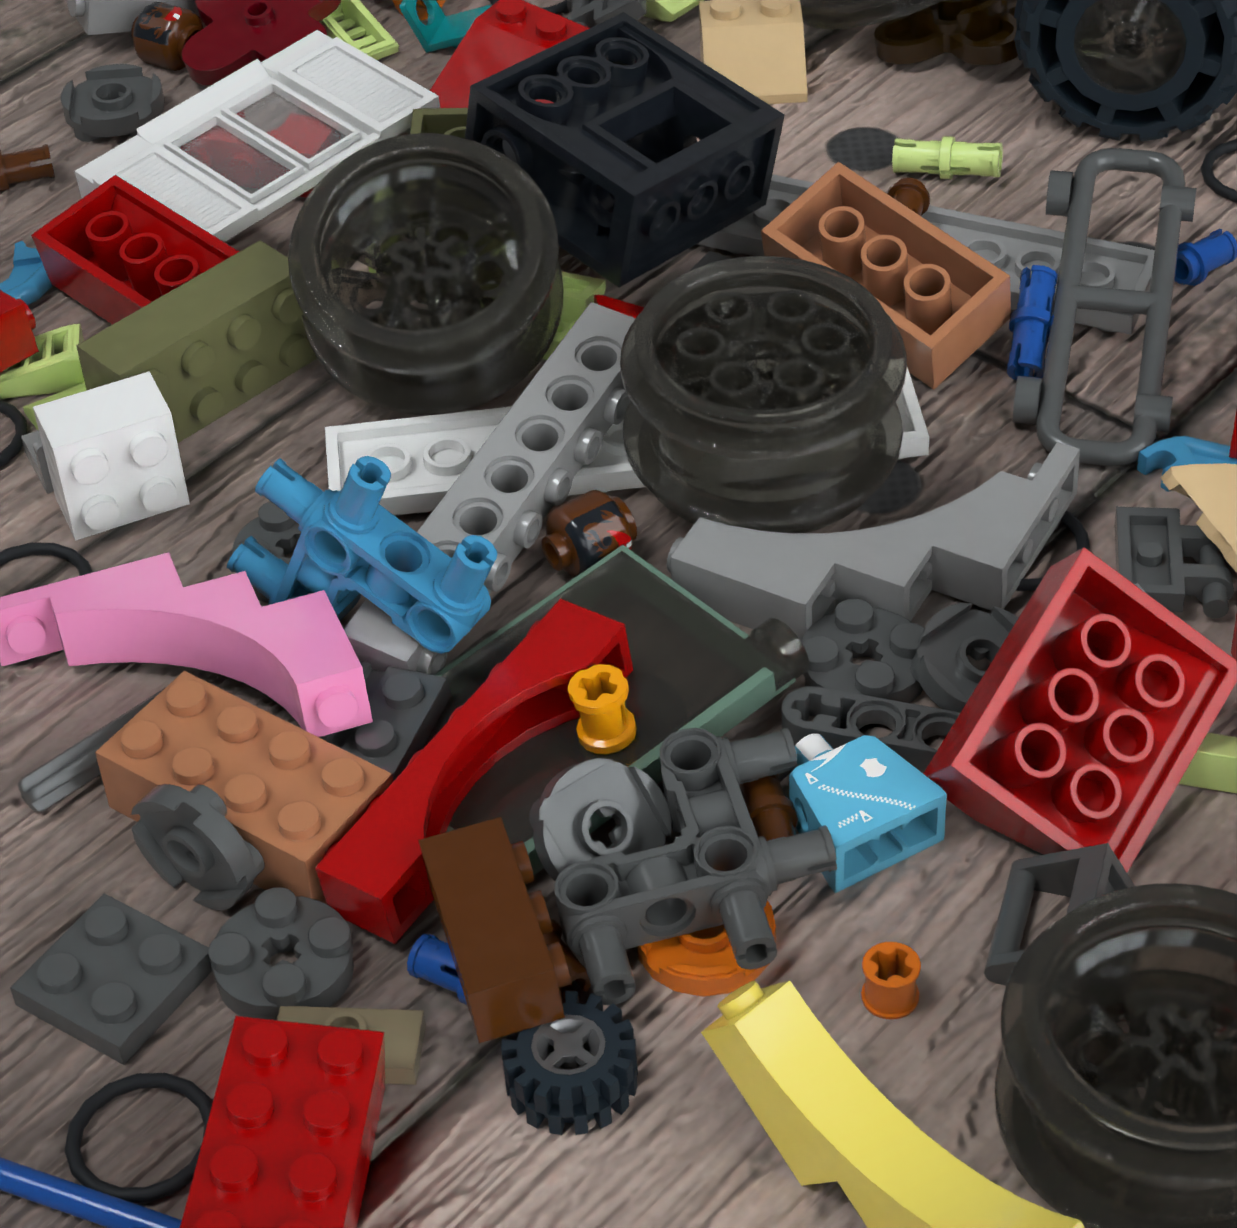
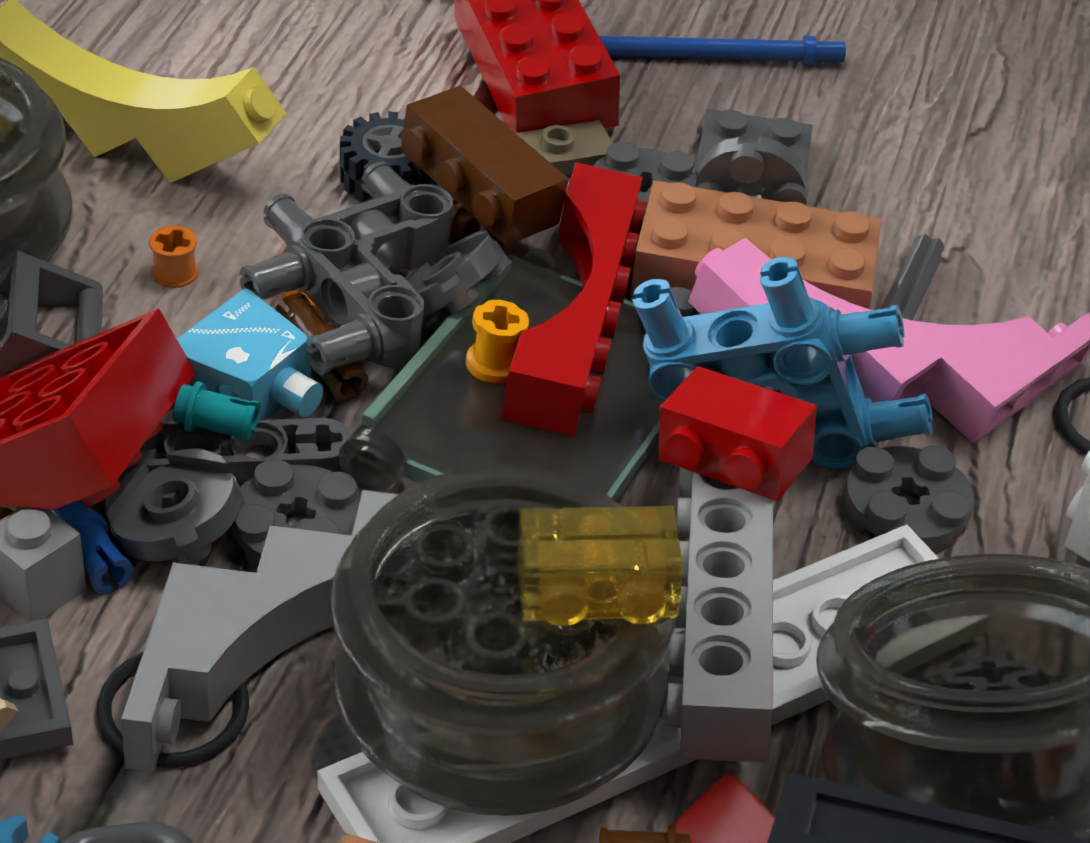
camera: 150 degrees right, 0 degrees up
black piece [64,1073,213,1203] -> none
none -> teal pin [173,381,260,442]
none -> clear yellow brick [518,506,683,626]
none -> red brick [658,366,817,502]

